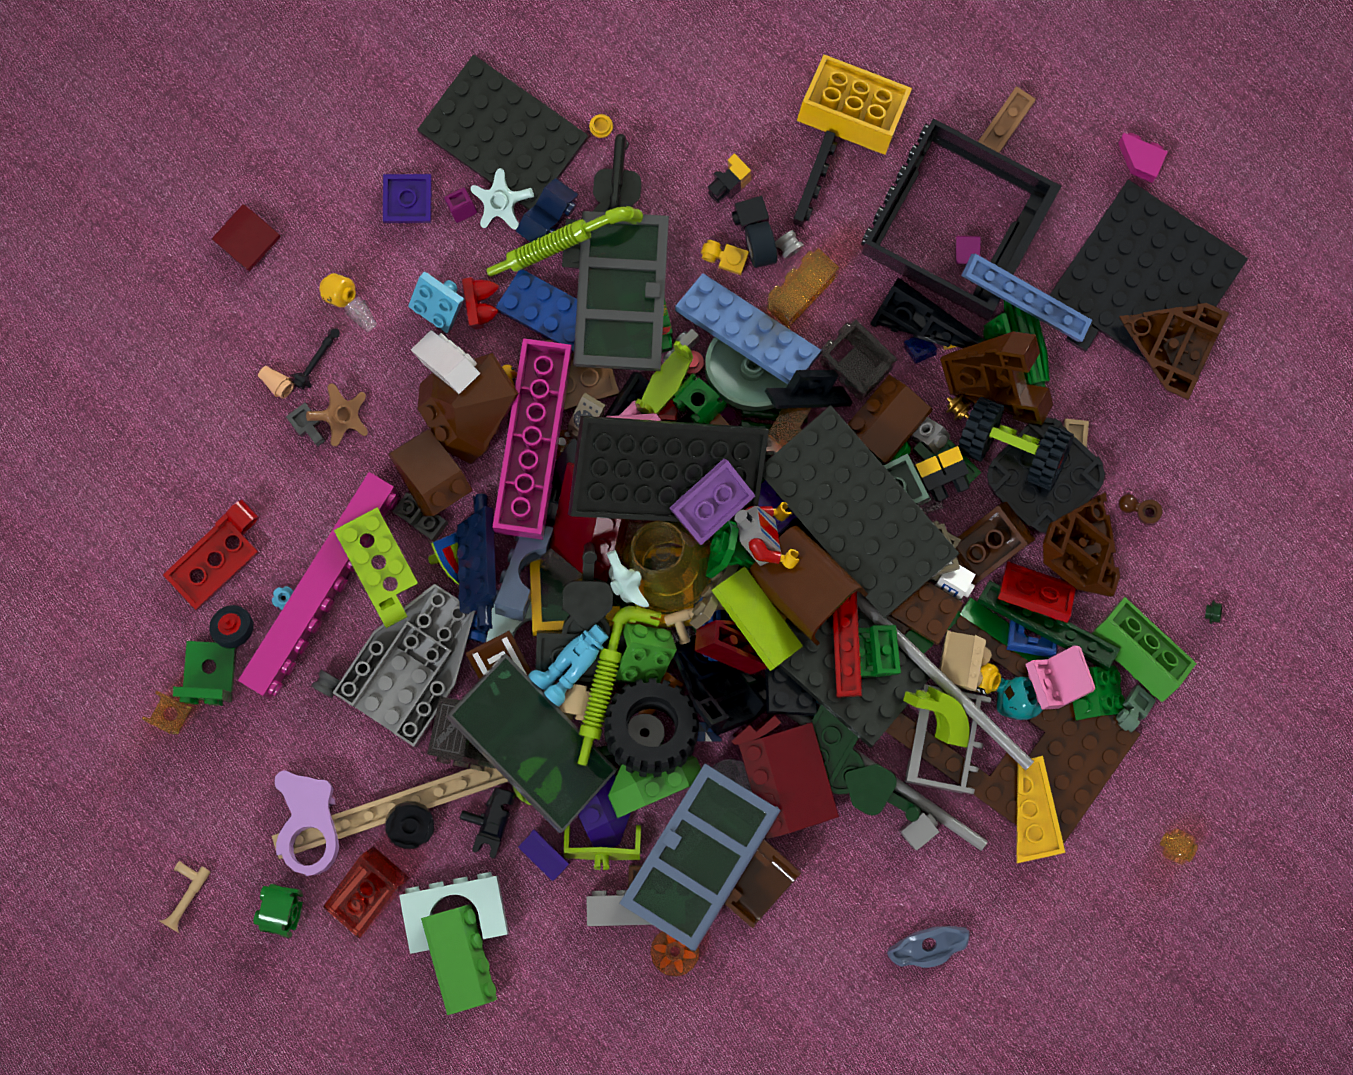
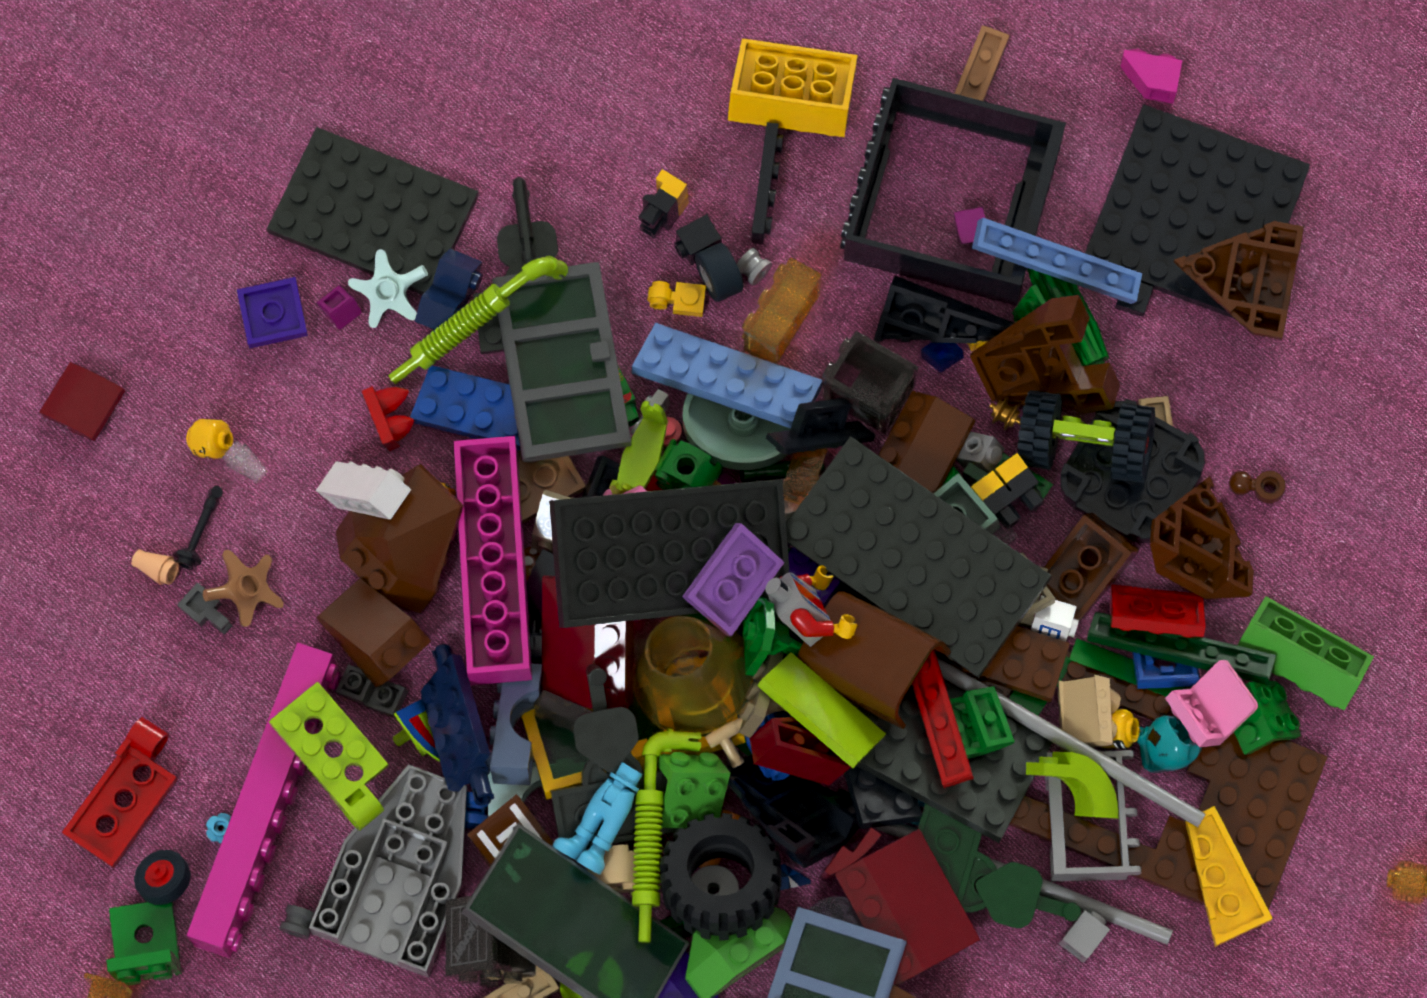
camera: 15 degrees left, 10 degrees down
medium azure plate [408,271,464,333] -> none
yellow plate [589,114,613,138] -> none
light aqua animal [607,550,649,607] -> none
sand green plate [1116,685,1156,732] -> none
dark green plate [1205,600,1222,624] -> none

